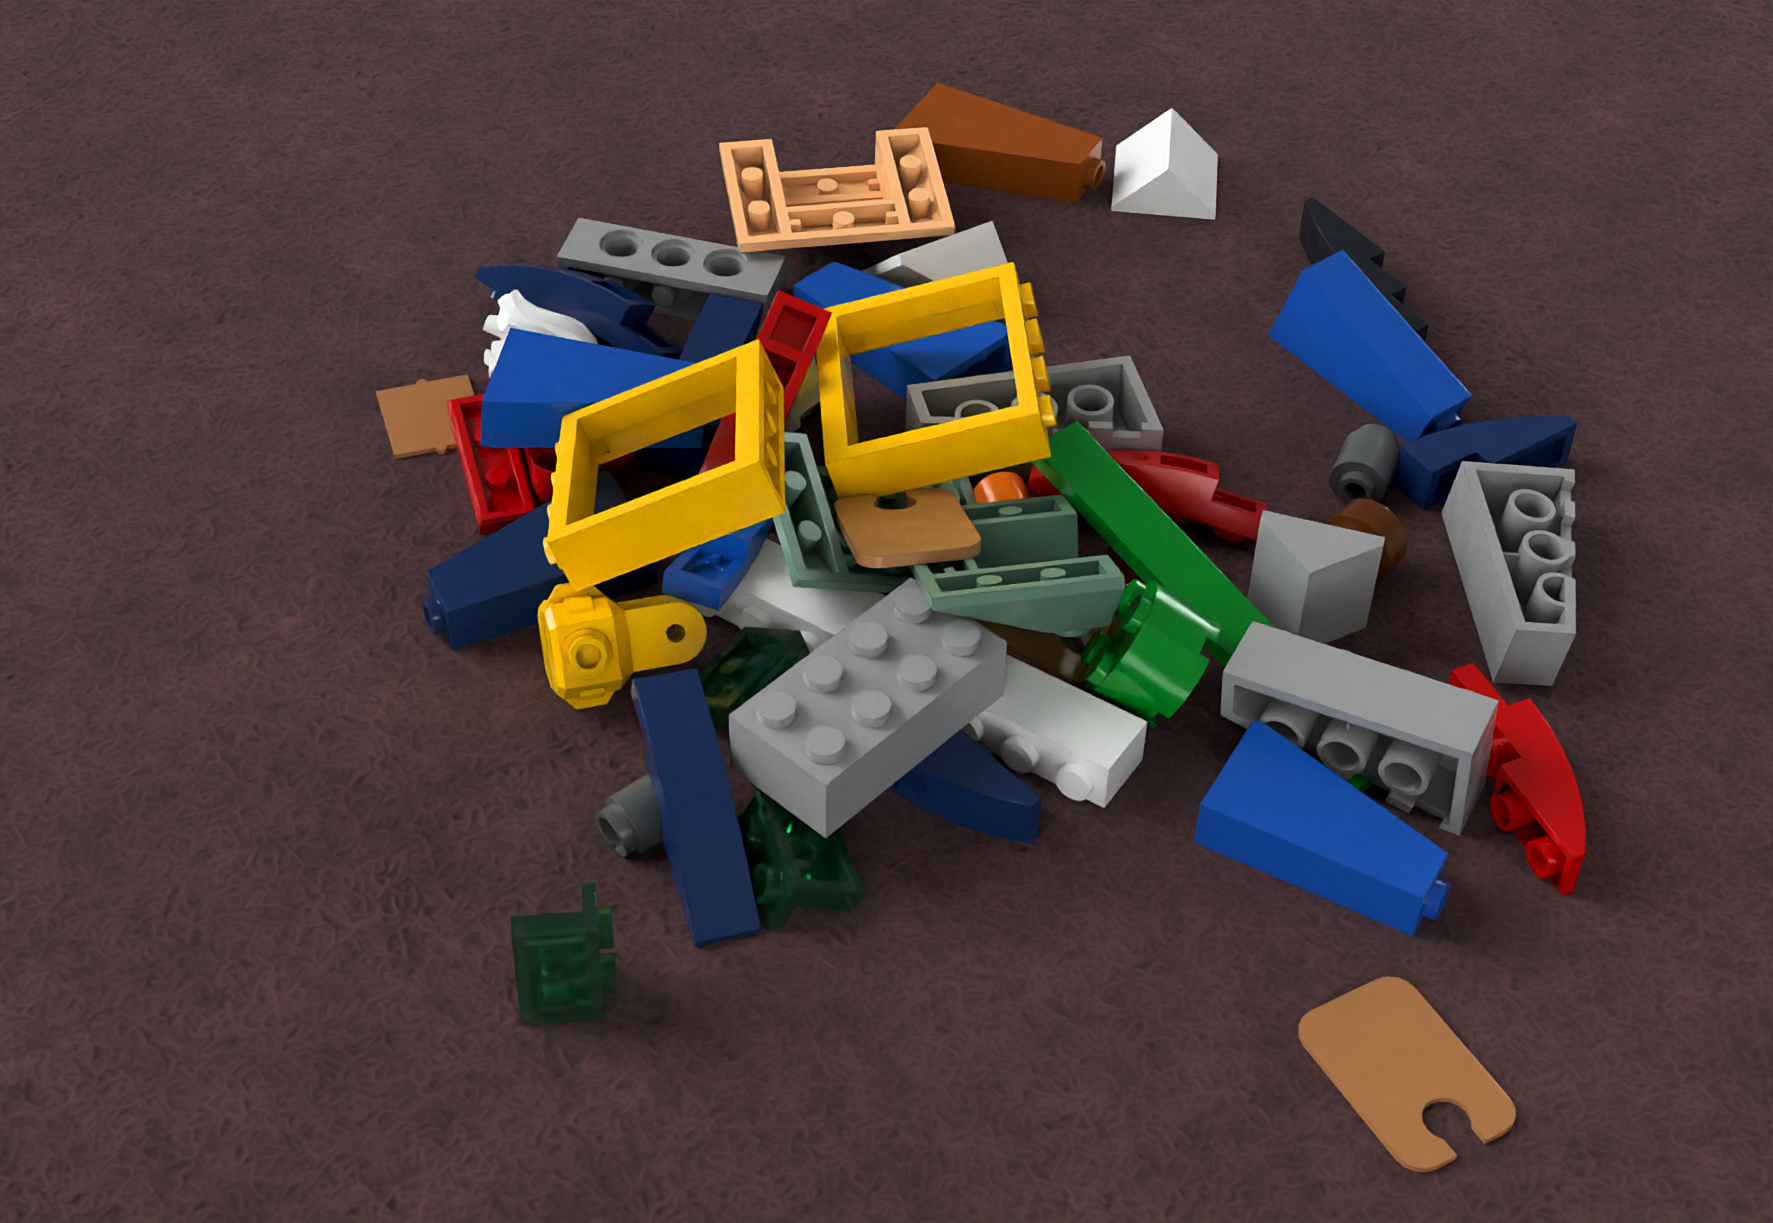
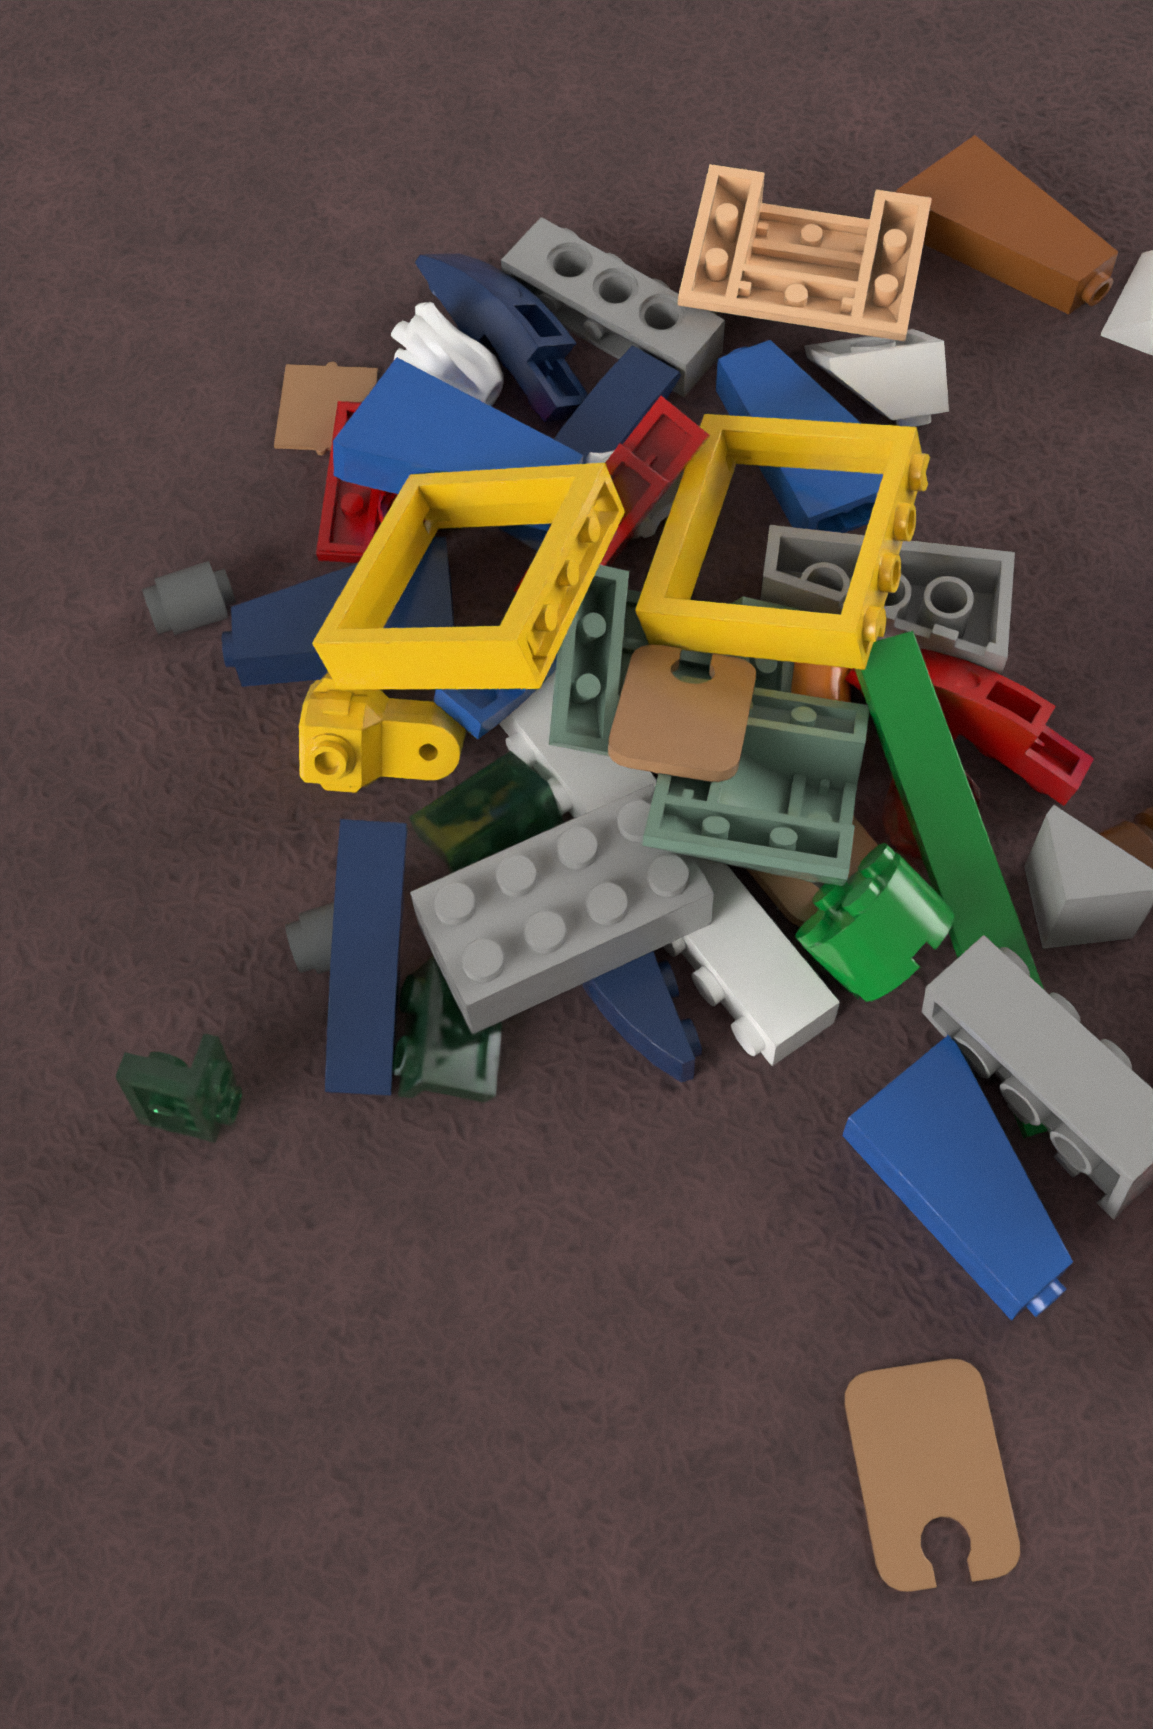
camera: 25 degrees right, 20 degrees up
none -> dark grey brick [142,561,236,635]

